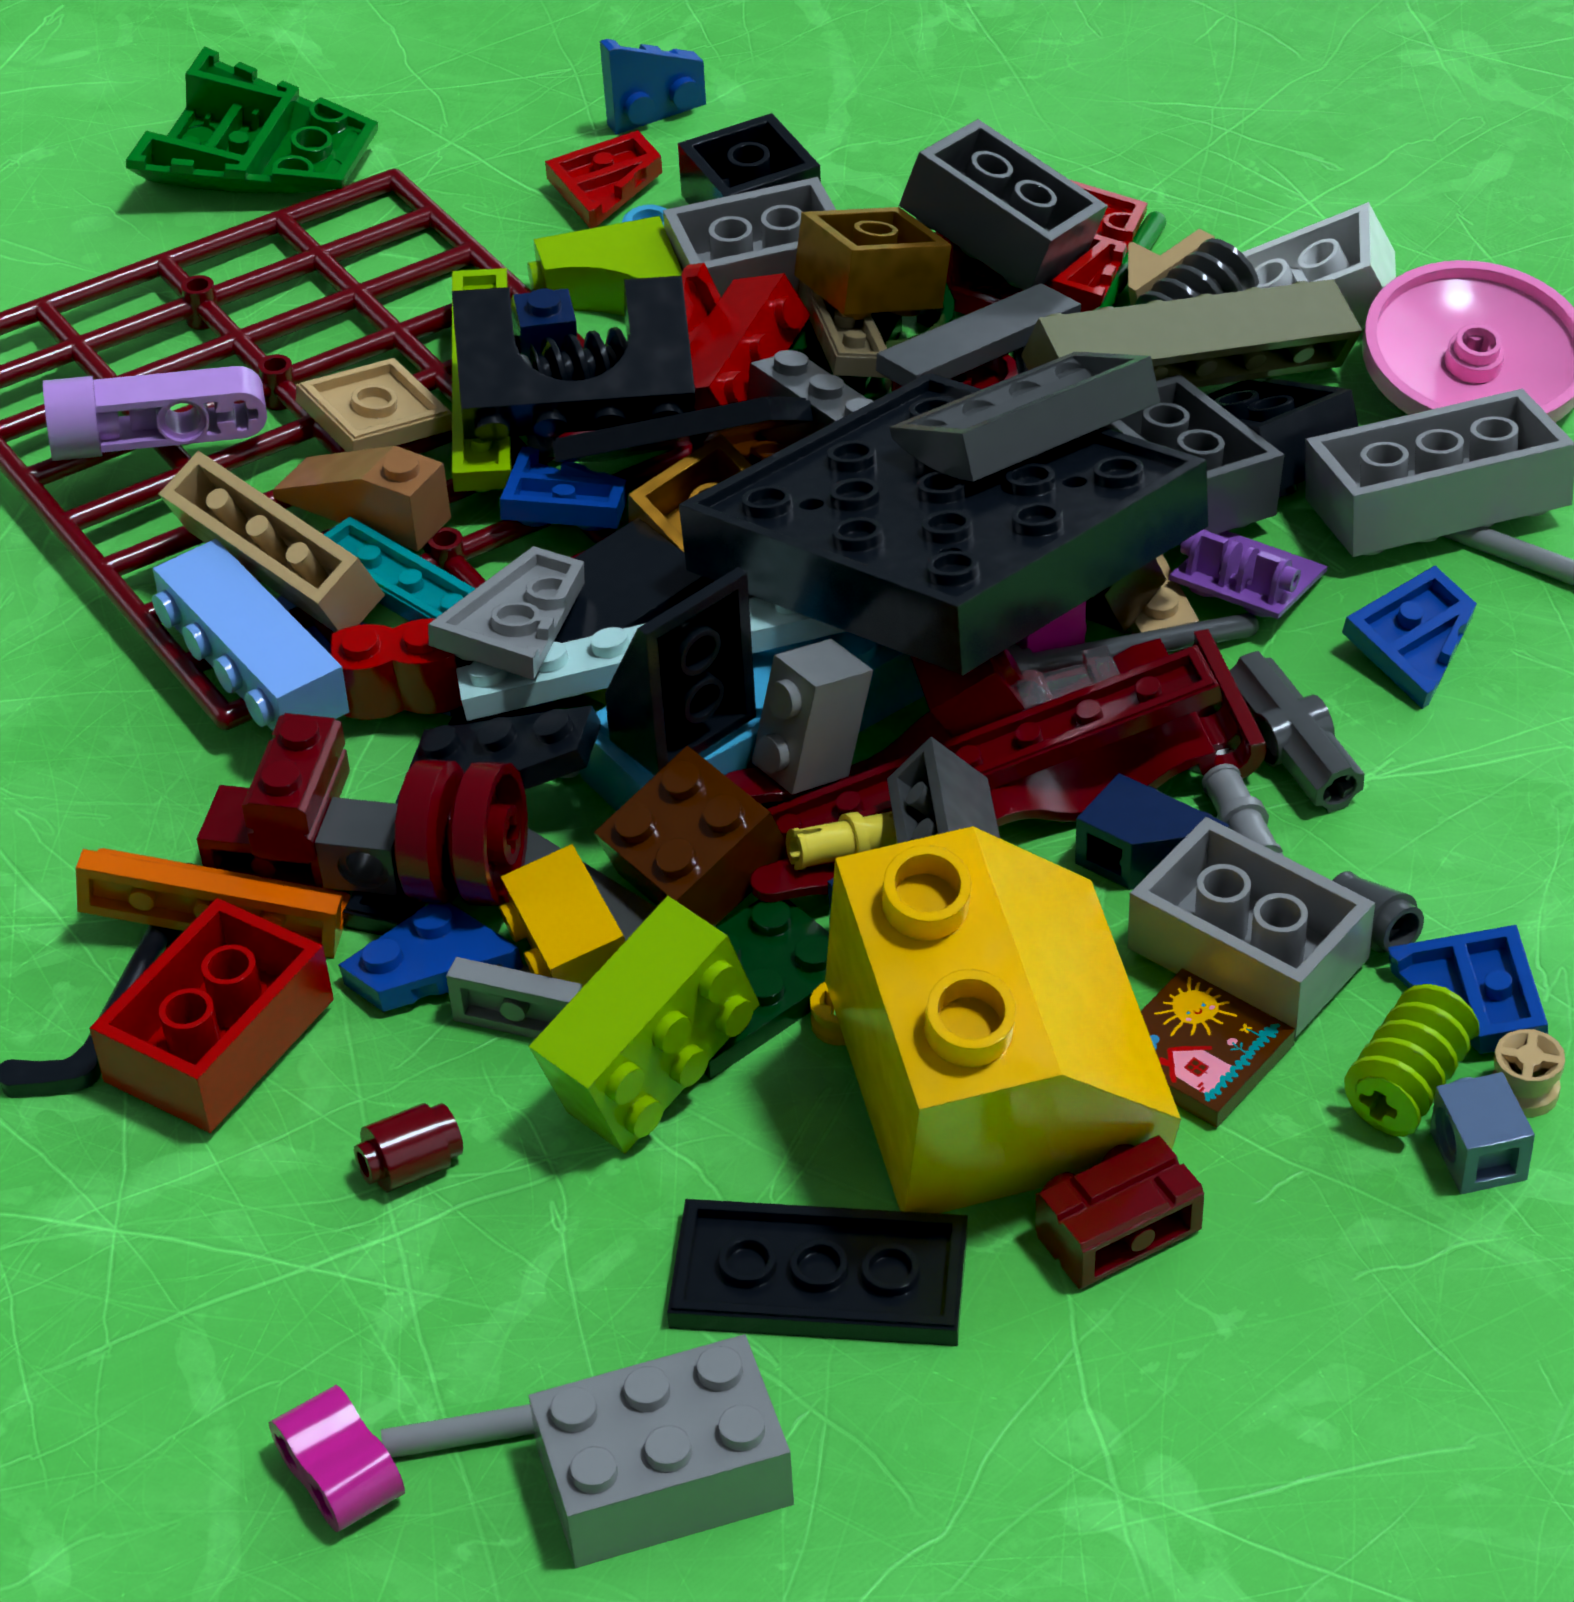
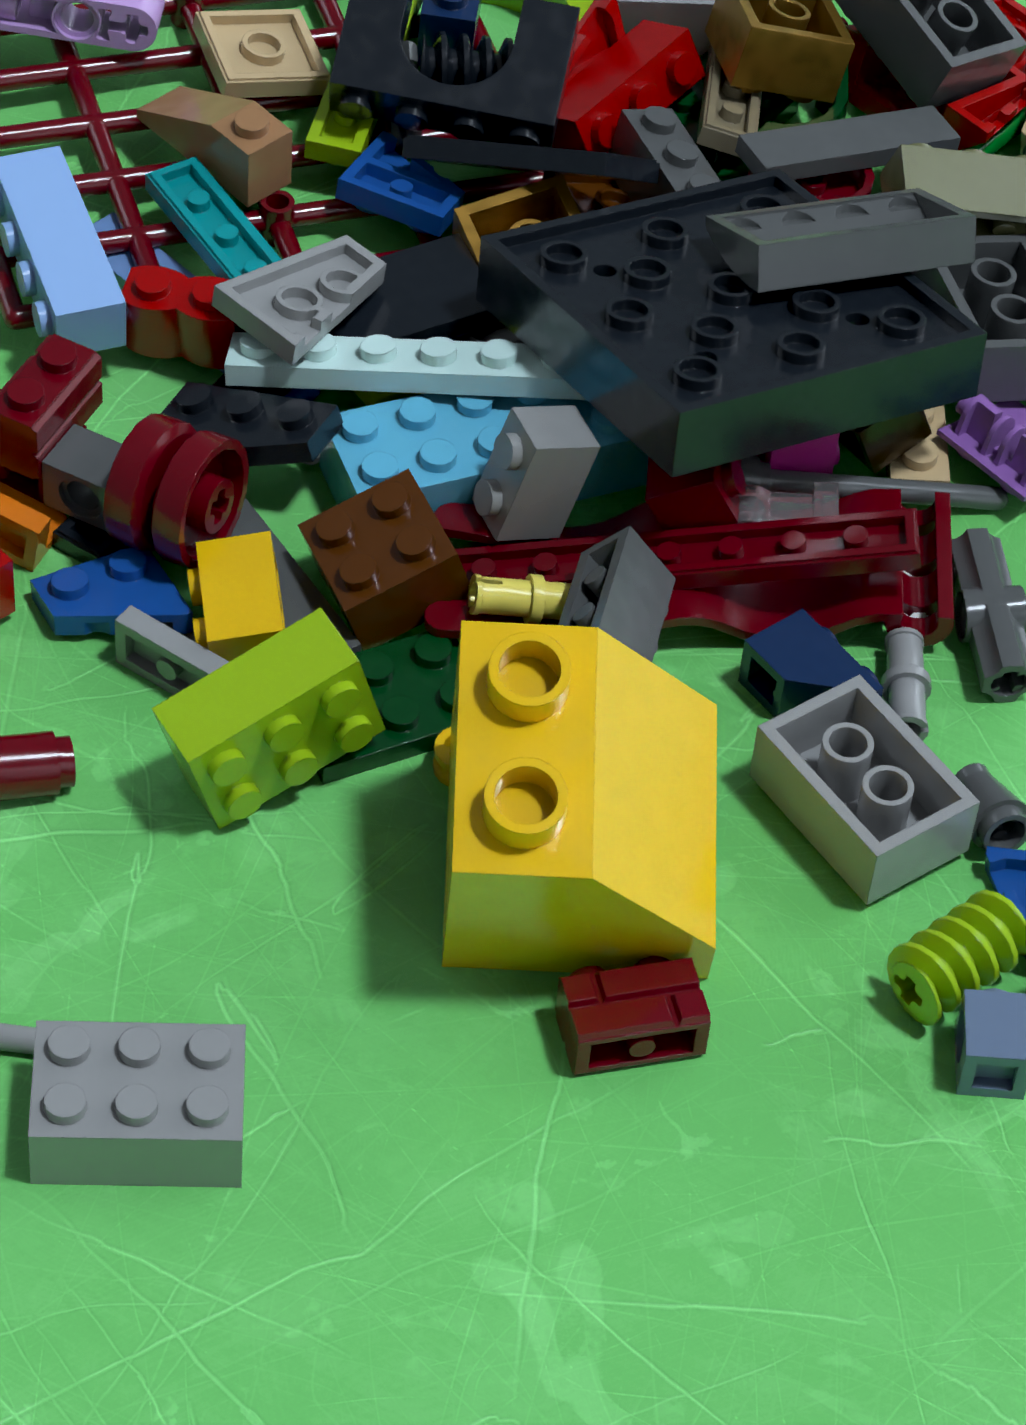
camera: 10 degrees right, 5 degrees up
tan brick [159,450,385,632] -> none
black slope [605,567,756,775] -> none
black tile [667,1199,968,1346] -> none
reddish brown tile [1141,968,1296,1128] -> none

